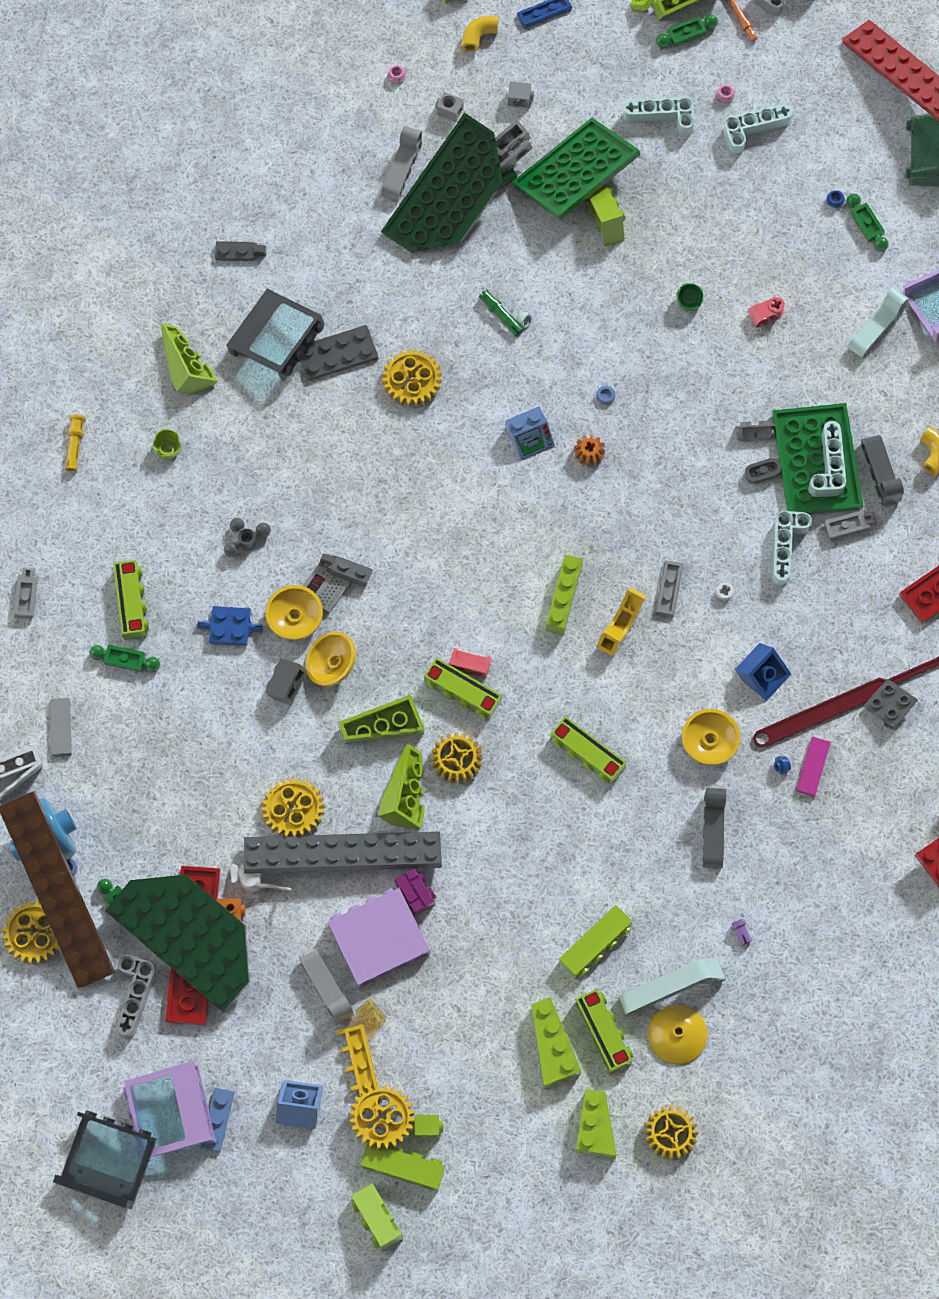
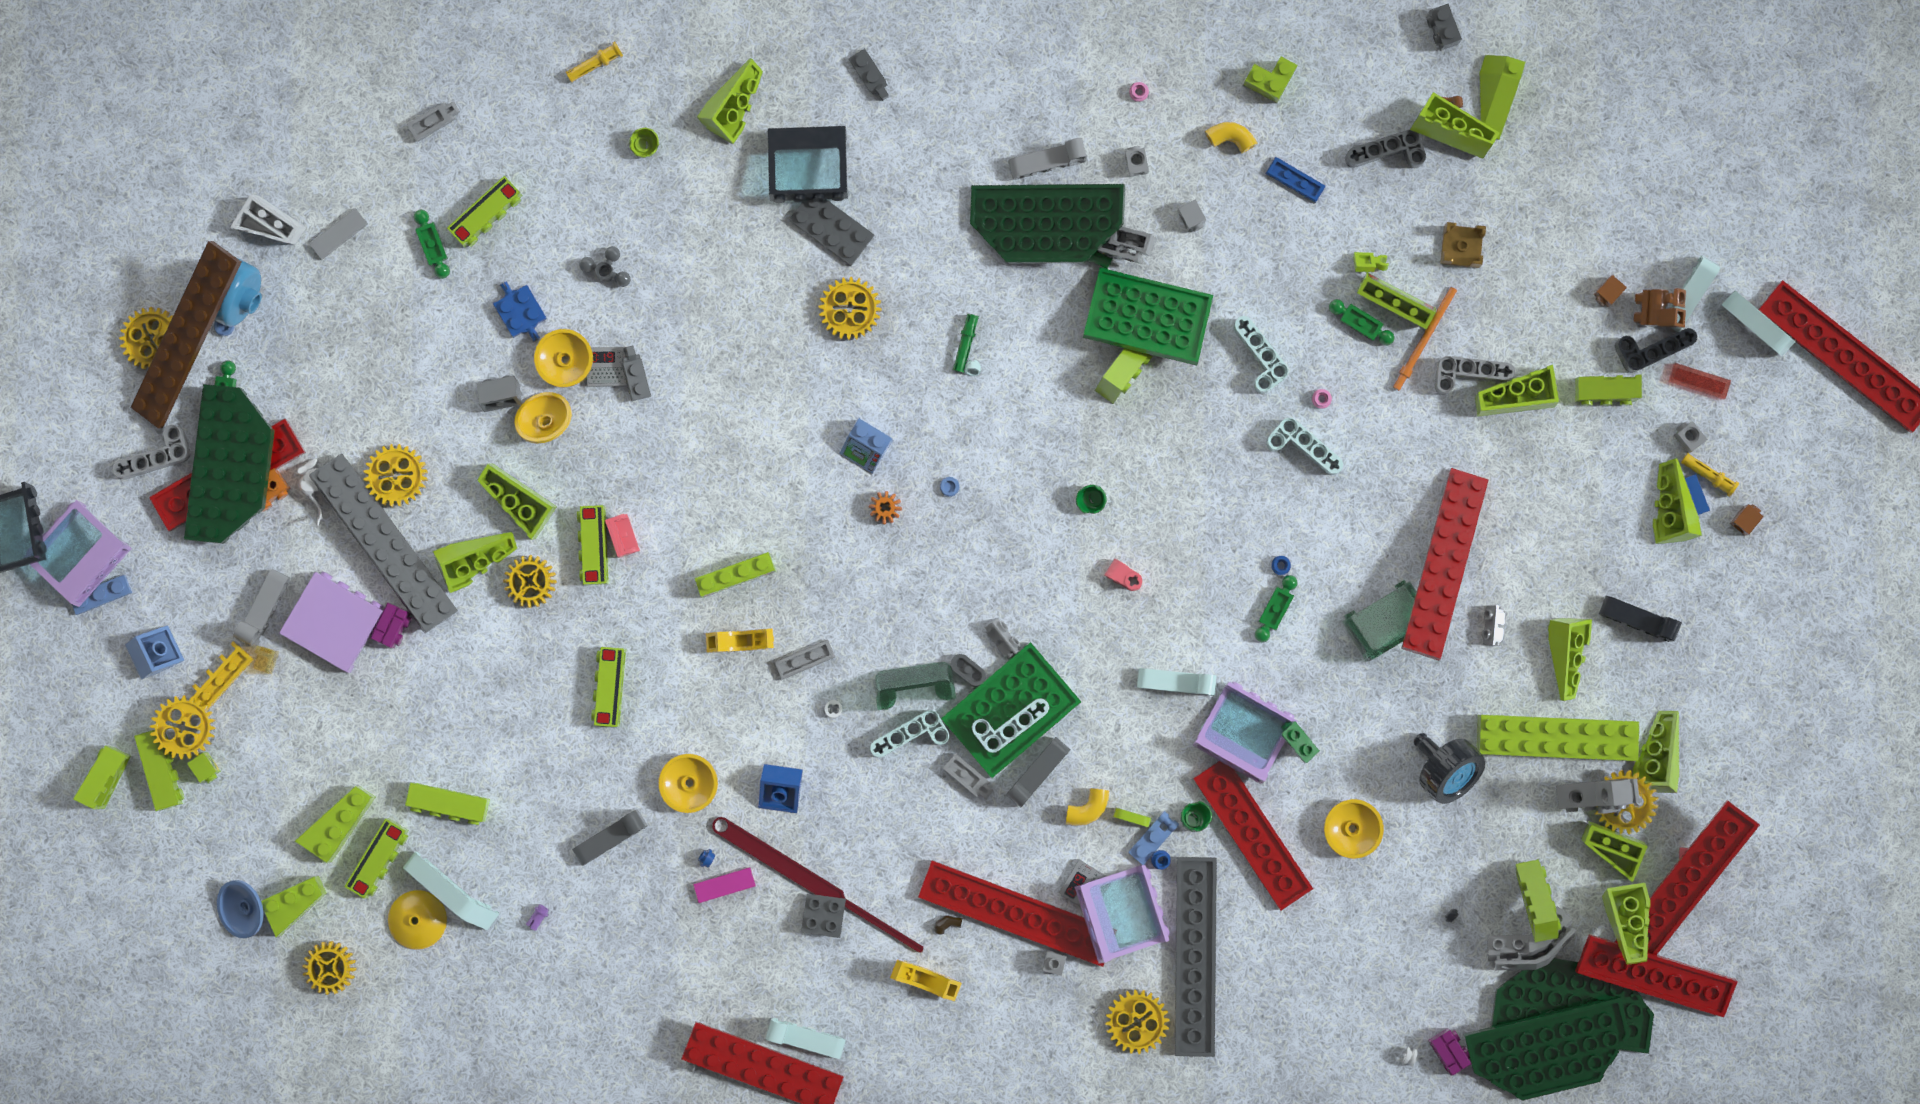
camera: 60 degrees right, 15 degrees up
none -> medium blue dish [217,880,263,939]
none -> windscreen [875,662,957,711]

